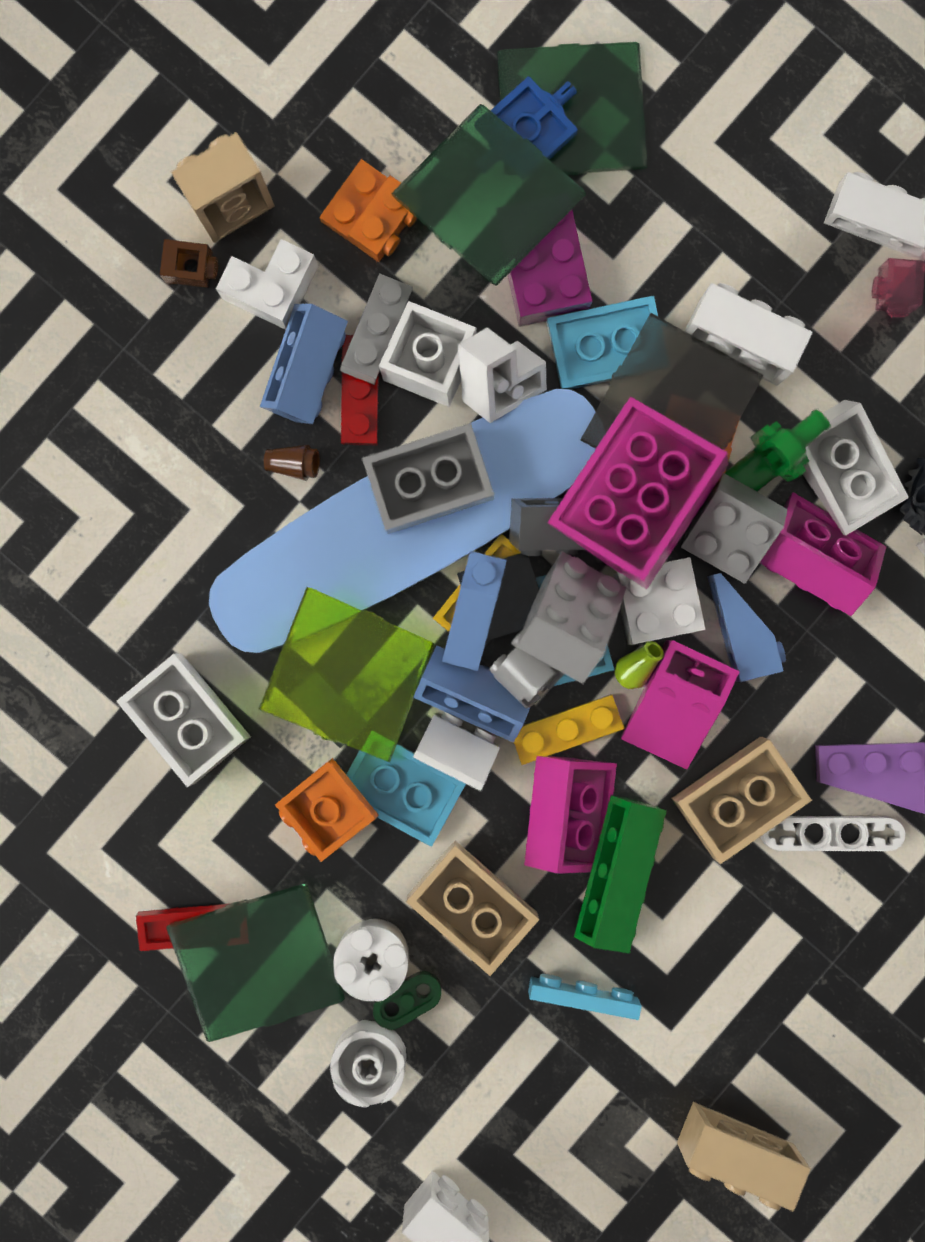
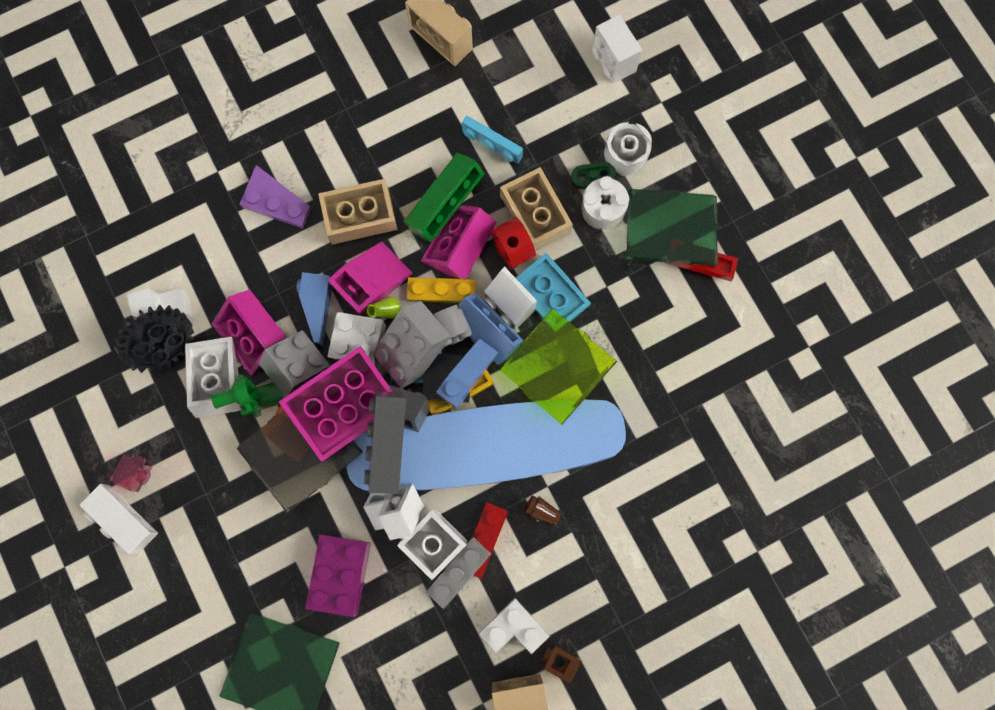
camera: 155 degrees left, 10 degrees down
white brick [116,654,251,787] -> none
medium blue brick [260,304,348,424] -> none
orange plate [275,758,379,862] -> none
orange plate [319,159,422,262] -> none
light grey brick [362,423,494,534] -> none
clear green piece [391,104,586,286] -> none
blue plate [475,76,578,183] -> none
medium azure plate [547,296,669,390] -> none
white brick [681,283,813,386] -> none
white beam [760,816,905,851] -> none
none -> dark grey brick [364,391,406,494]
none -> red piece [491,217,536,270]

